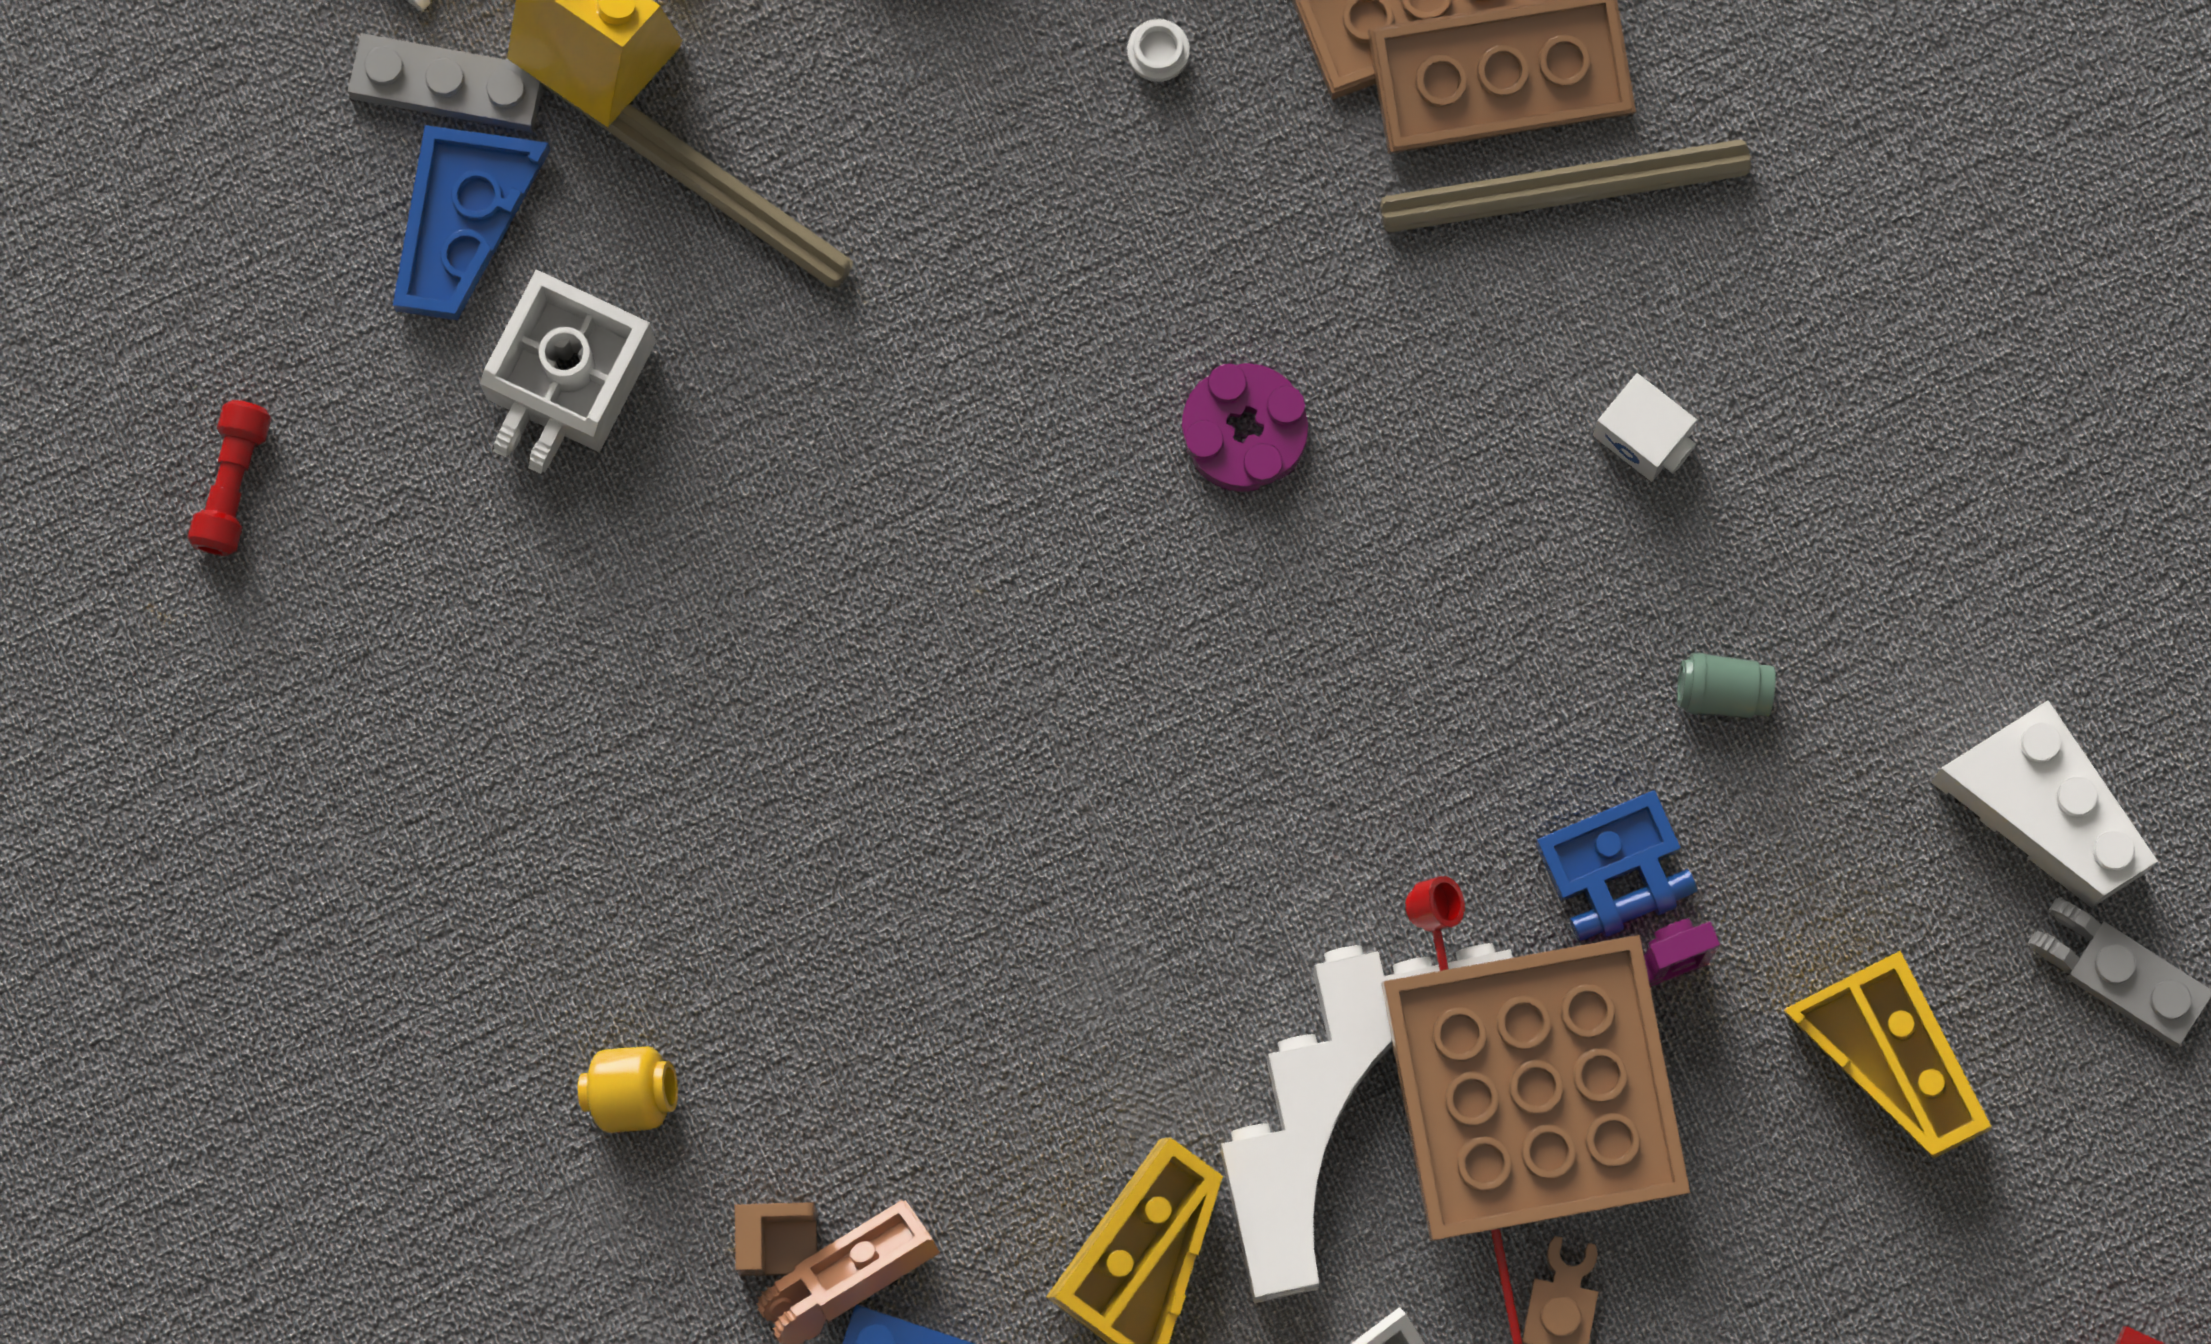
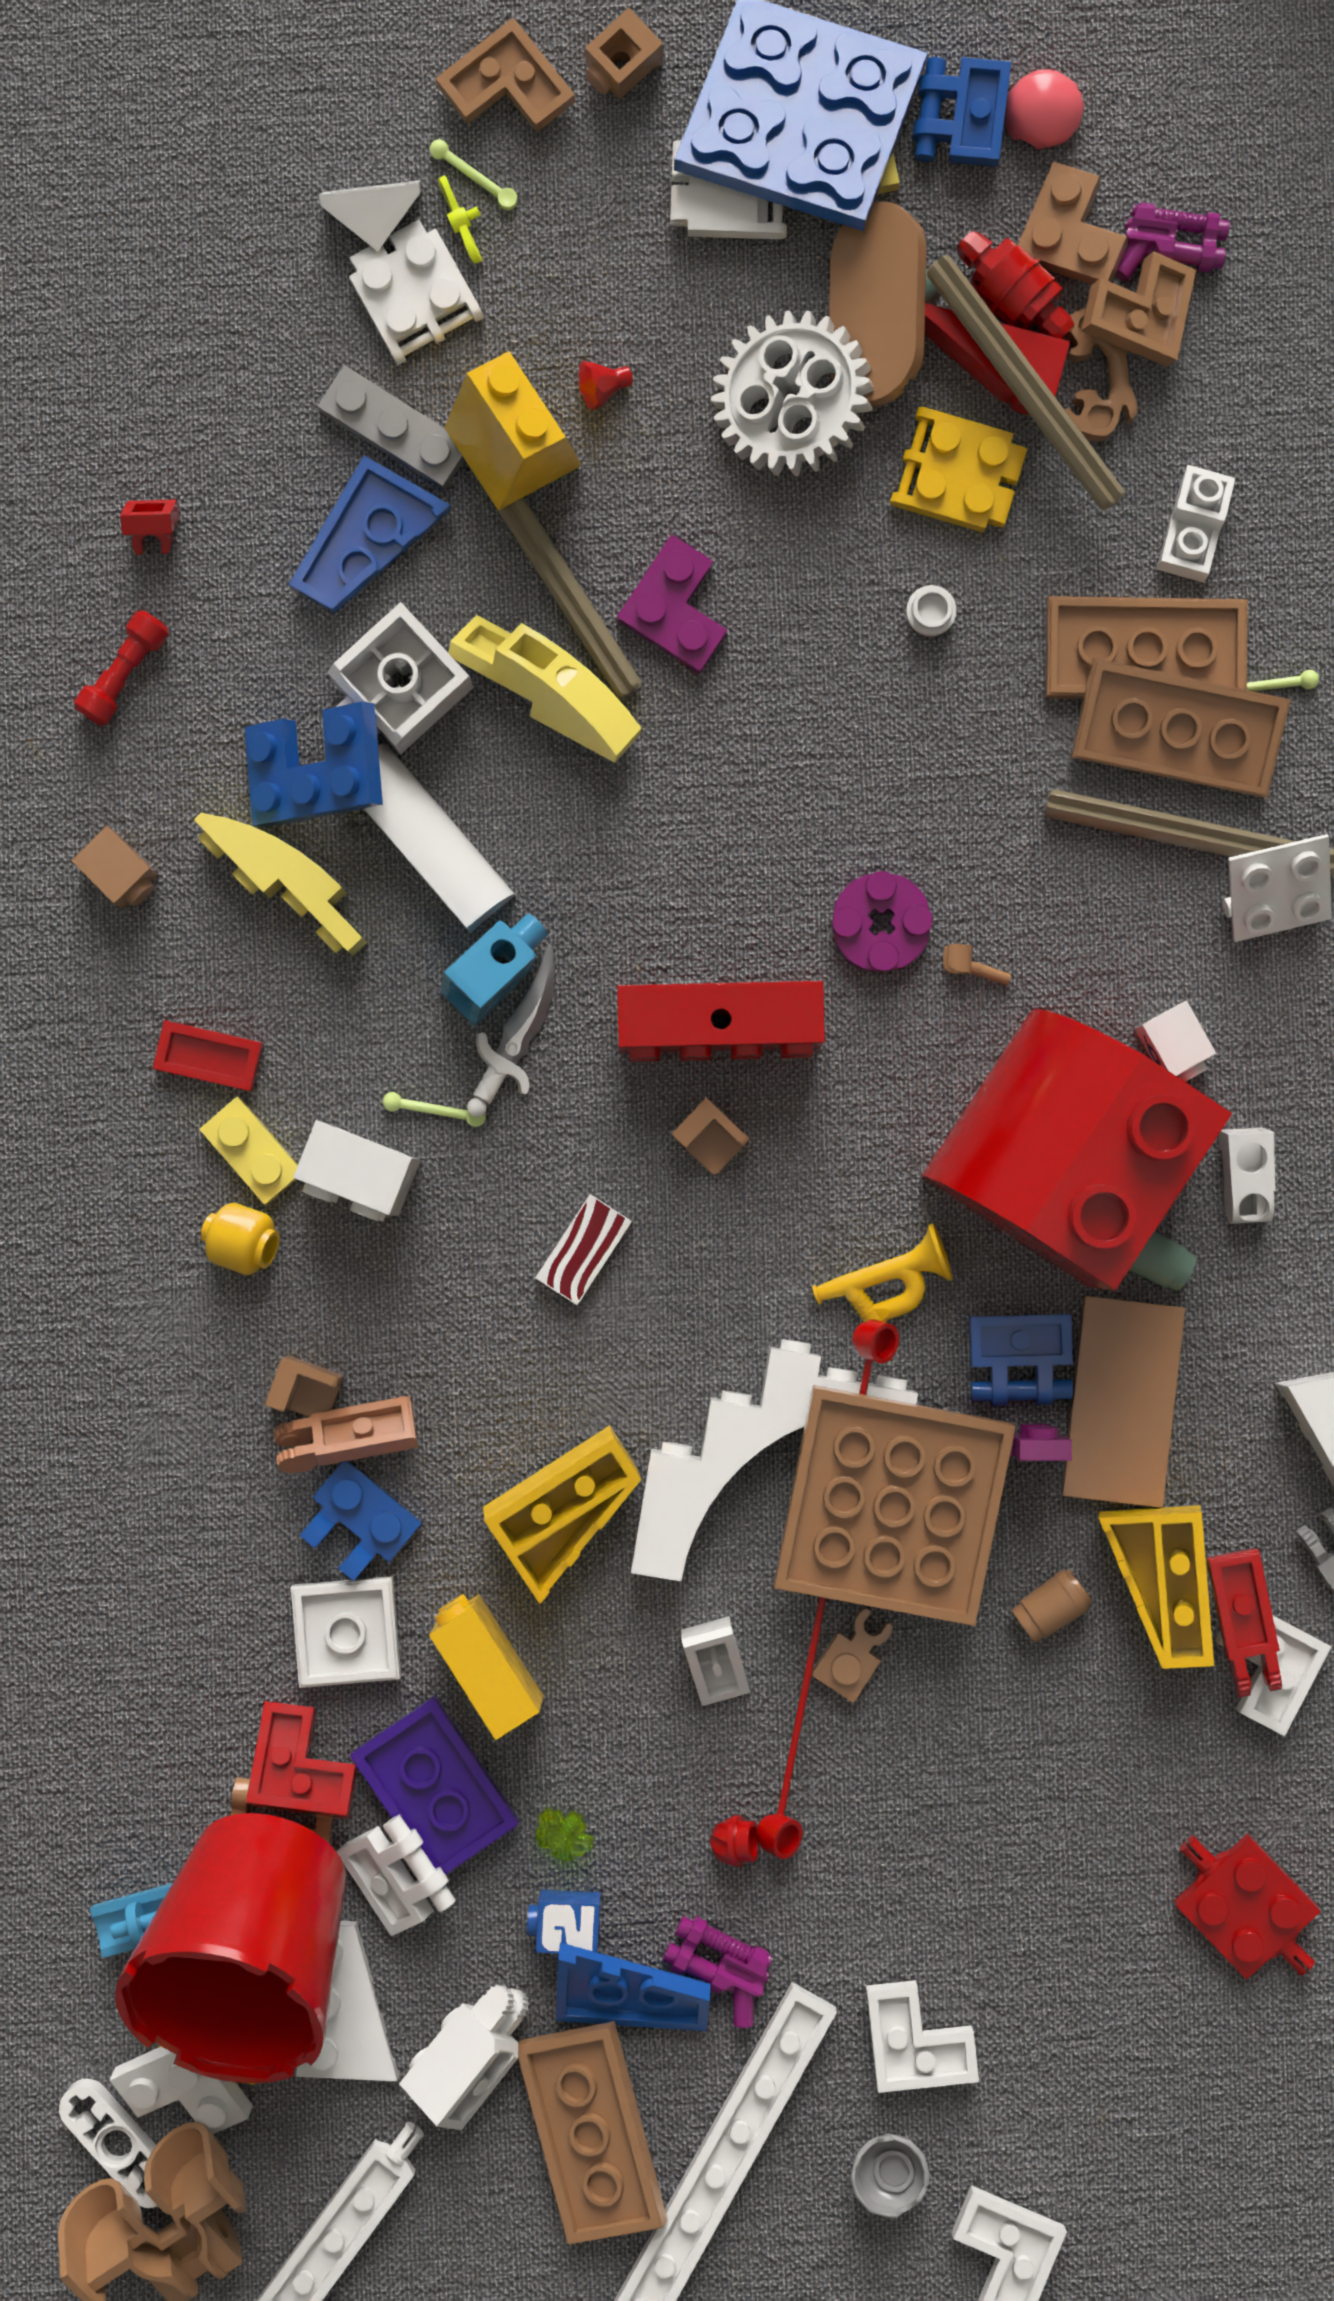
camera: 20 degrees right, 10 degrees up
none -> medium nougat brick [71,826,159,909]
none -> red tile [120,499,179,555]
none -> red tile [152,1020,264,1092]
none -> light yellow slope [194,813,367,956]
none -> light yellow plate [199,1096,298,1205]
none -> blue plate [244,701,383,828]
none -> white brick [293,1120,421,1221]
none -> white brick [364,743,515,933]
none -> yellowish green hinge [382,1092,486,1127]
none -> dark azure torso [440,913,548,1027]
none -> light yellow slope [448,615,641,763]
none -> piece [467,944,555,1117]
none -> tile [535,1194,632,1305]
none -> magenta plate [617,534,727,675]
none -> red brick [617,981,825,1062]
none -> medium nougat panel [671,1098,750,1175]
none -> yellow piece [812,1223,953,1322]
none -> red brick [921,1009,1232,1290]
none -> medium nougat hand [943,944,1011,986]
none -> medium nougat piece [1011,1569,1093,1643]
none -> medium nougat tile [1060,1295,1185,1508]
none -> red hinge [1206,1548,1283,1698]
none -> white plate [1215,1615,1331,1737]
none -> white leg [1218,1127,1276,1224]
none -> white hinge [1223,834,1332,942]

